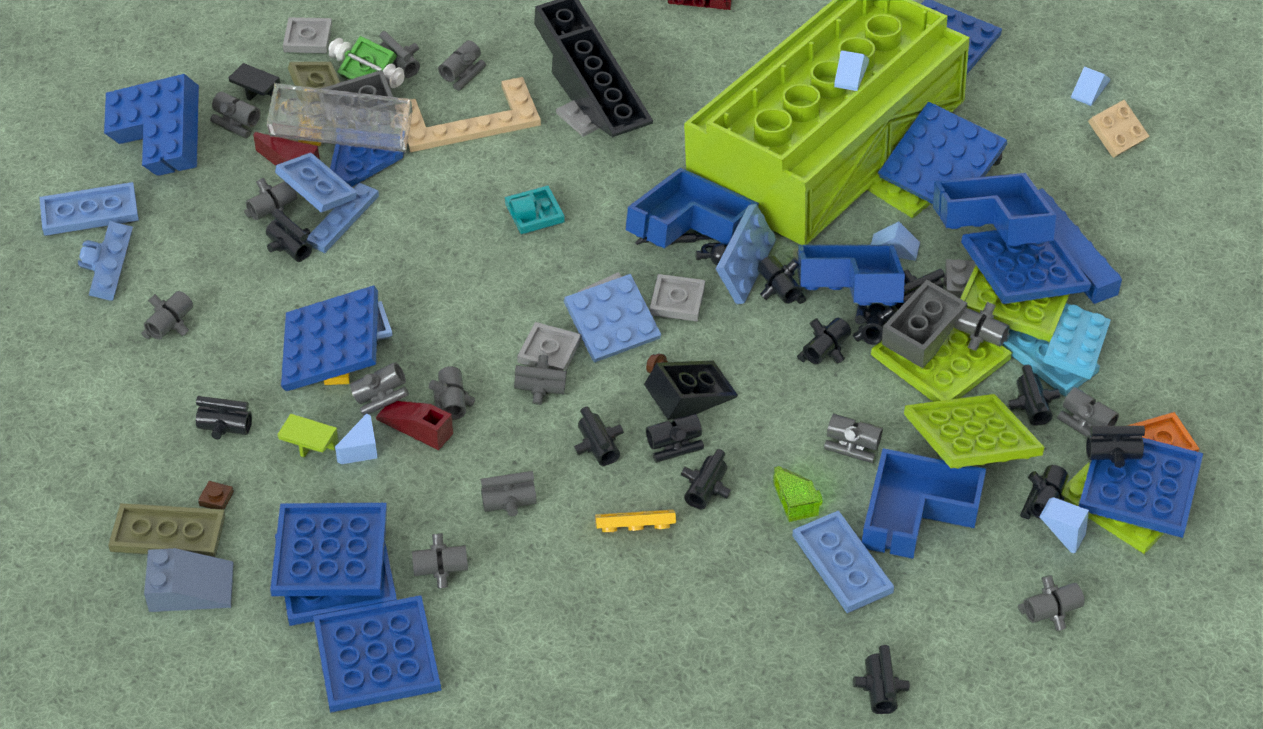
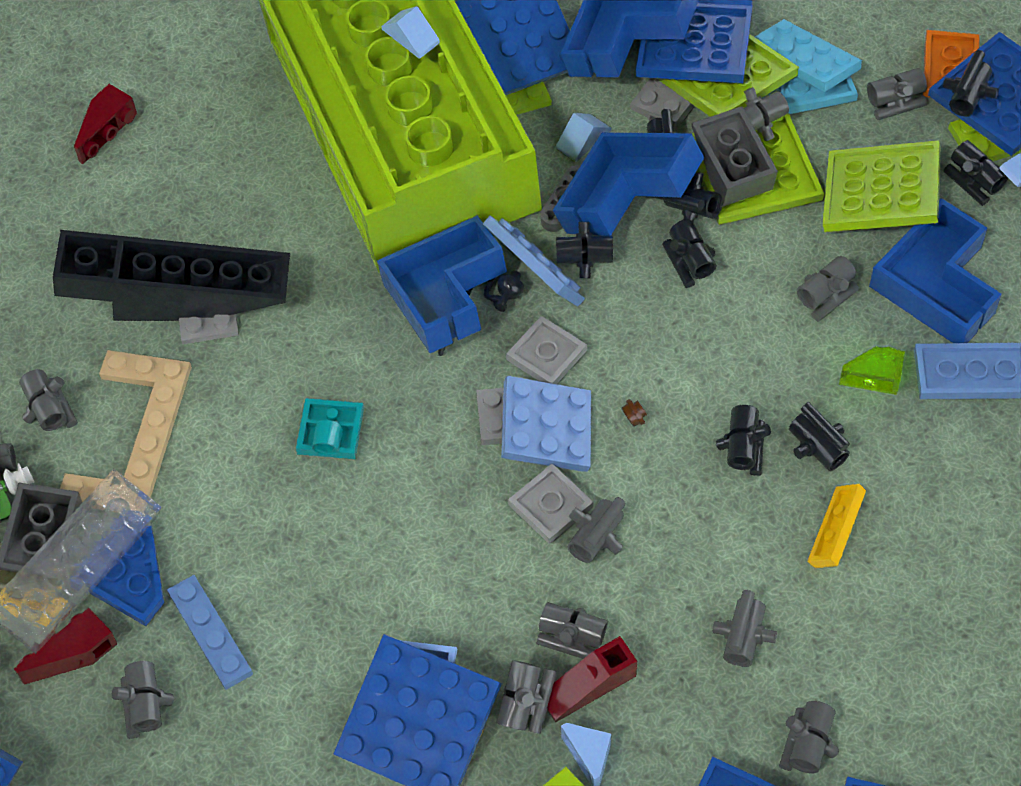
camera: 60 degrees left, 10 degrees up
black pin [266,209,312,262] -> none
medium blue plate [275,153,357,213] -> none
black pin [574,406,624,466] -> none
black slope [644,360,738,420] -> none
black pin [1008,365,1060,426] -> none

